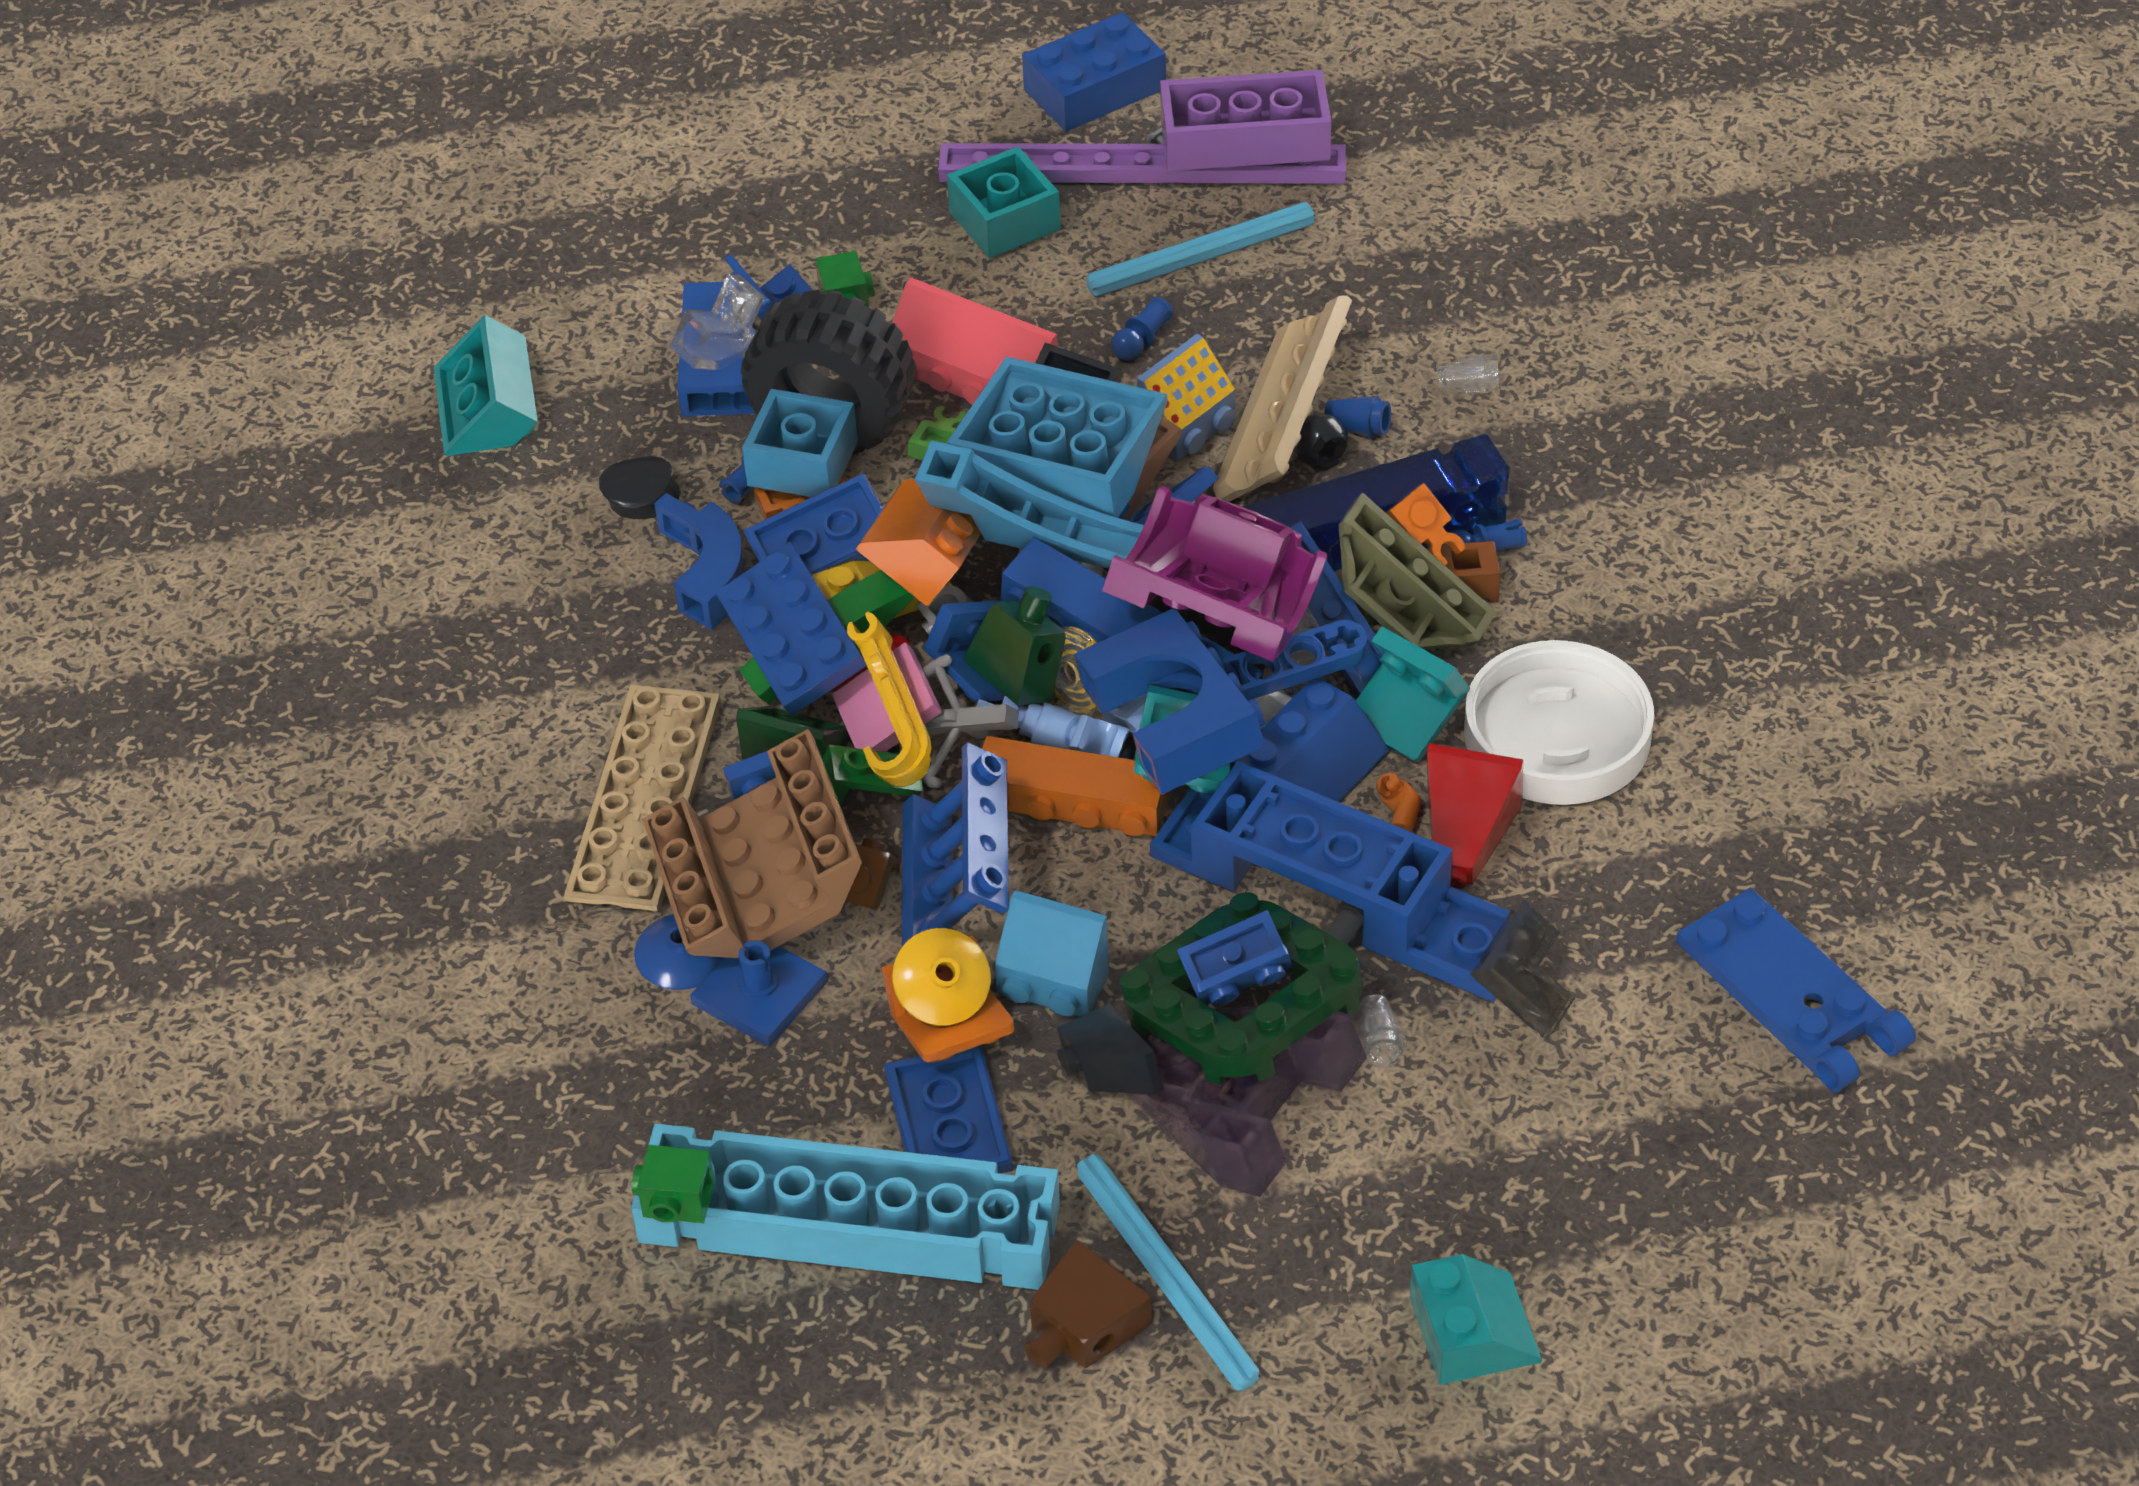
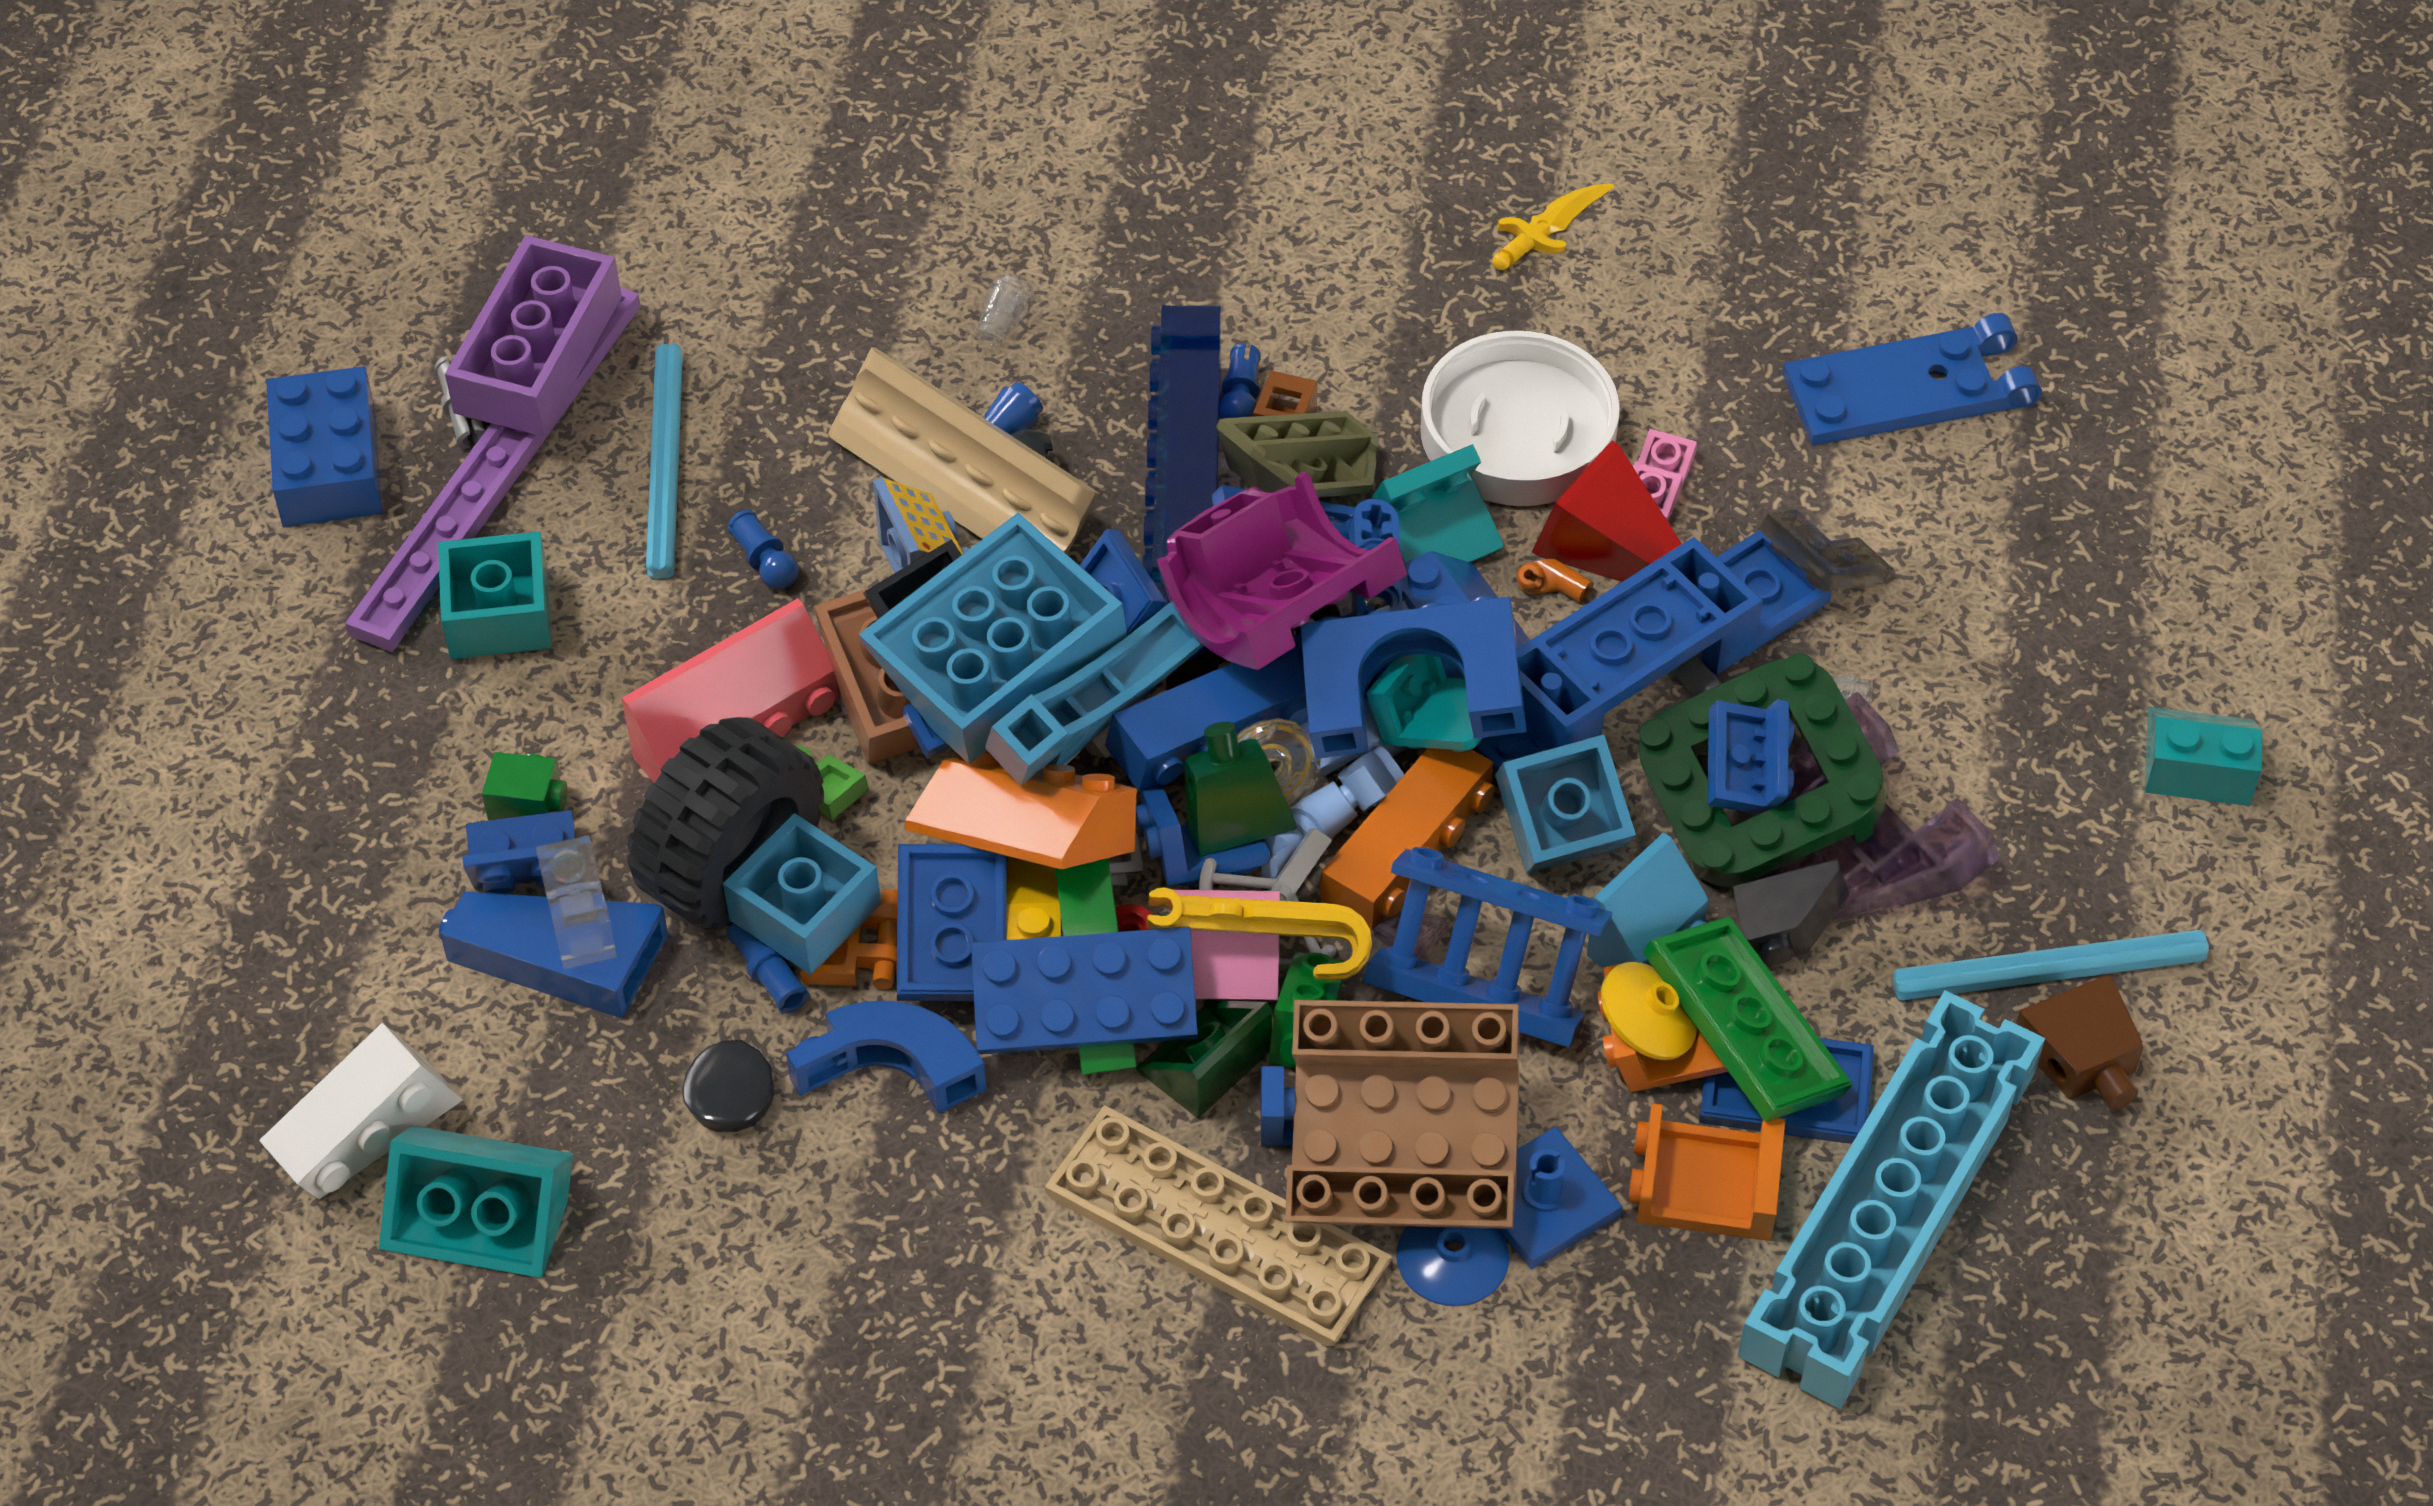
camera: 70 degrees left, 5 degrees up
green brick [632,1144,715,1224] -> none
orange plate [1386,483,1466,565] -> none
none -> white wedge [259,1023,463,1199]
none -> yellow piece [1492,184,1614,270]
none -> dark azure brick [1495,734,1636,874]
none -> orange panel [1628,1103,1786,1241]
none -> bright pink slope [1633,429,1697,521]
none -> green tile [1643,916,1853,1122]

